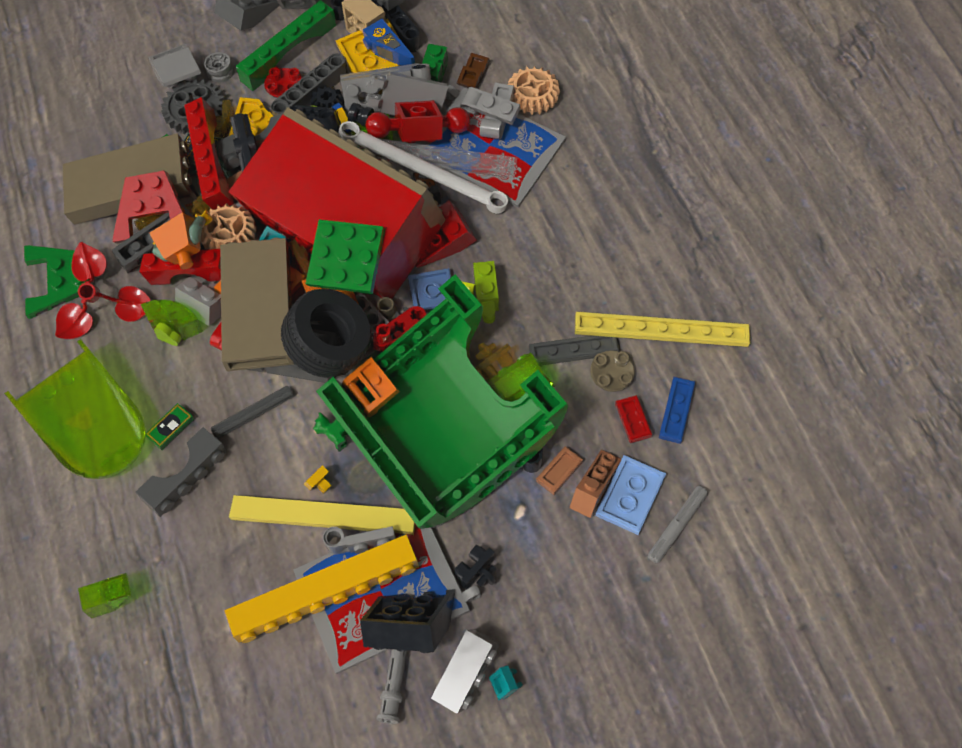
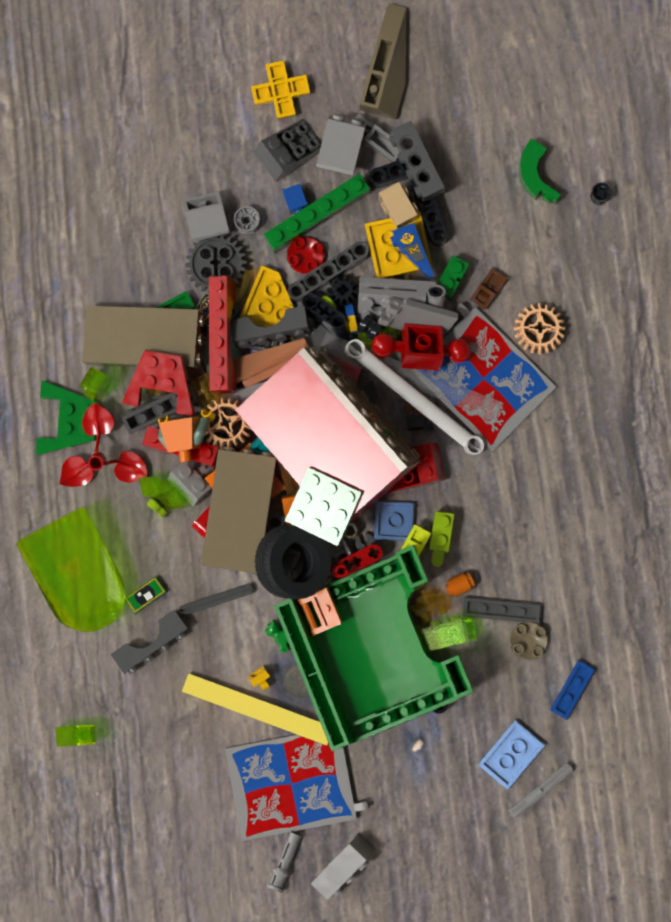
camera: 15 degrees right, 20 degrees up
yellow brick [224,535,419,643] -> none
black piece [230,113,258,172] -> none
light grey plate [323,526,396,555] -> none
black wedge [360,589,455,653] -> none
black hips [454,545,497,590] -> none
light grey plate [460,87,521,125] -> none
light grey plate [480,83,515,139] -> none
teal tile [489,665,523,700] -> none
nougat tile [536,446,583,495] -> none
nougat slope [569,450,622,518] -> none
light yellow tile [575,312,750,347] -> none
red plate [615,395,652,443] -> none
none -> clear neon green brick [79,366,111,401]
none -> blue brick [282,184,308,215]
none -> orange brick [445,572,475,597]

